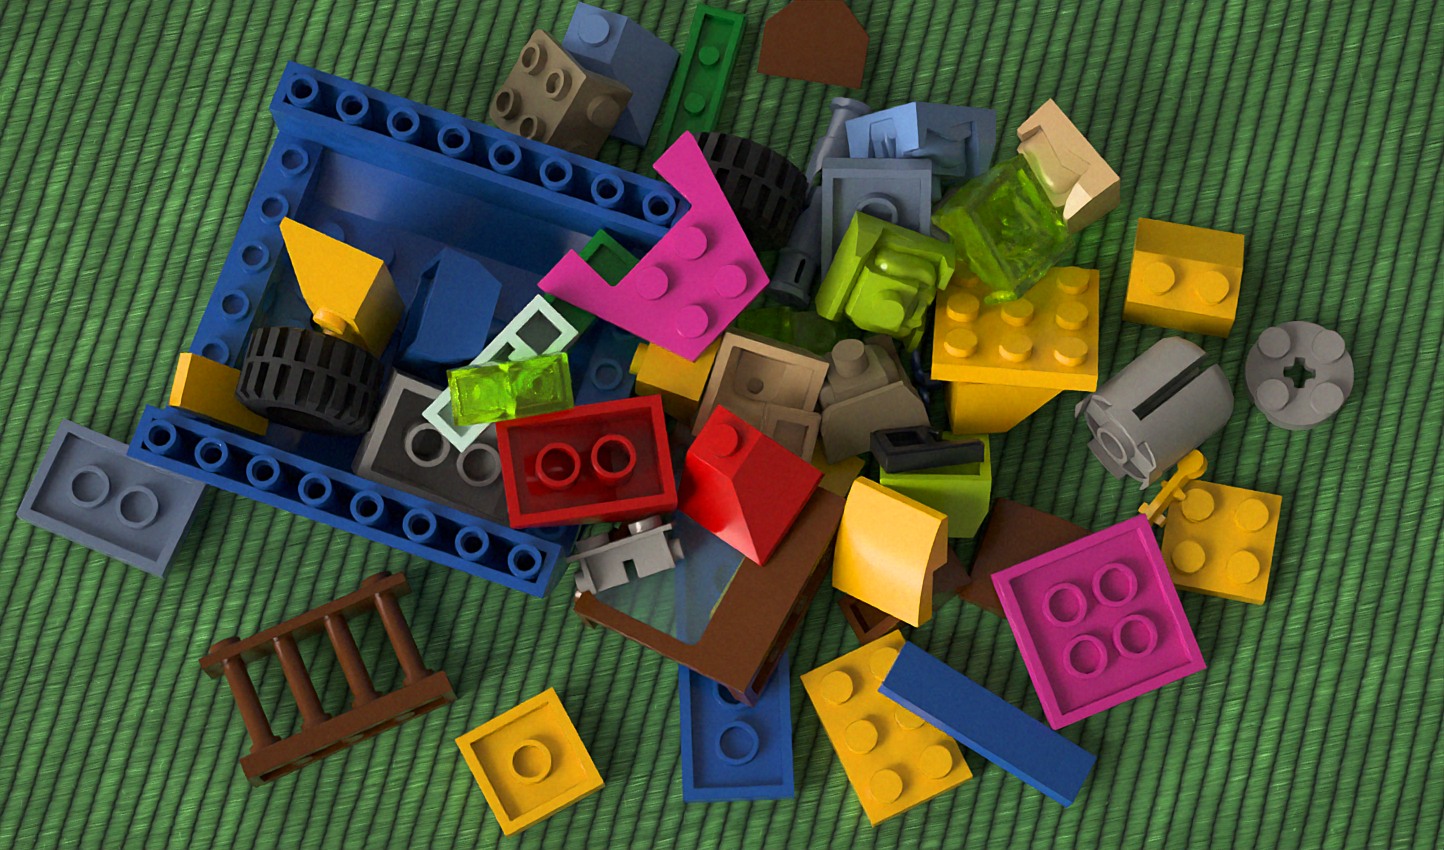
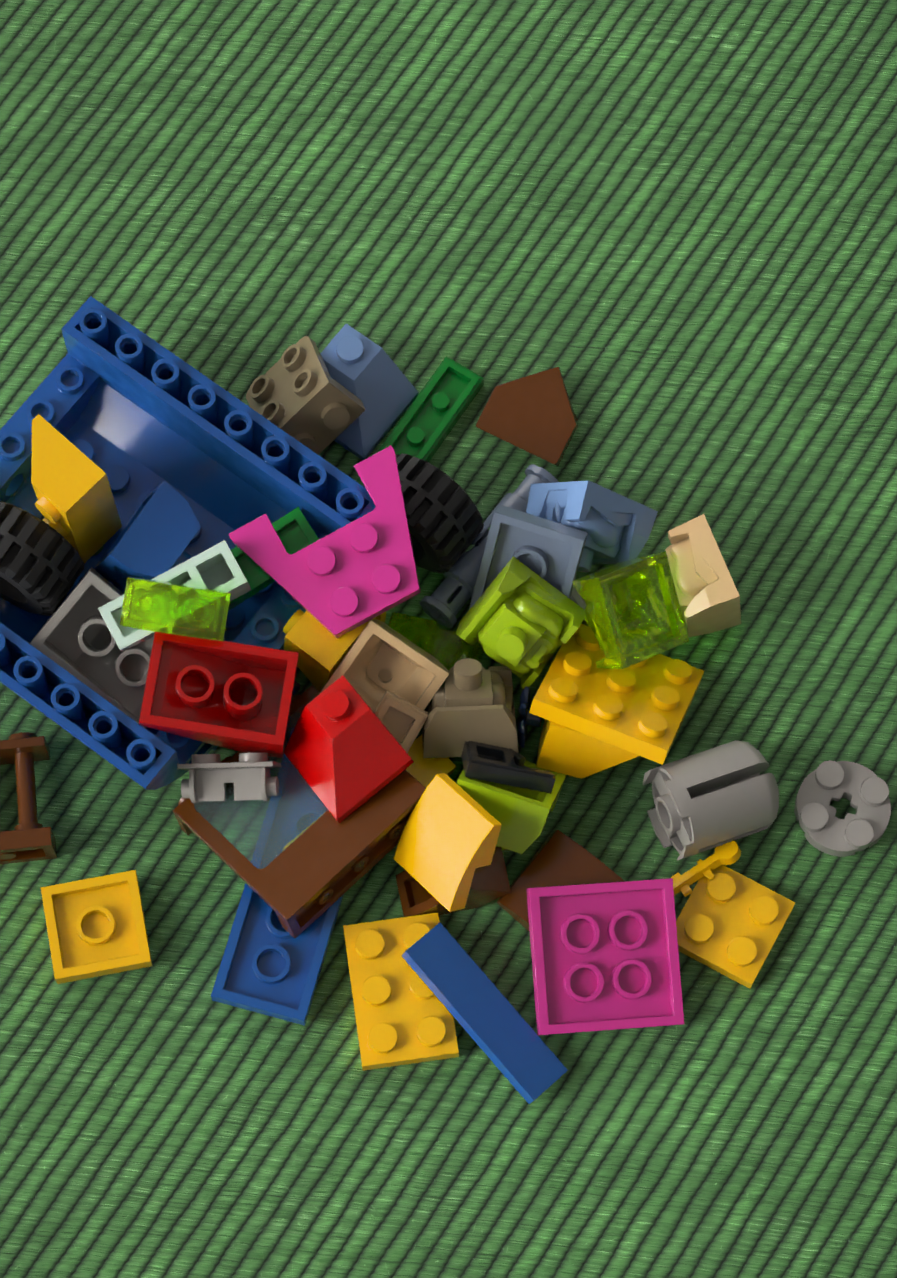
camera: 10 degrees right, 5 degrees down
yellow slope [1121,217,1245,338] -> none

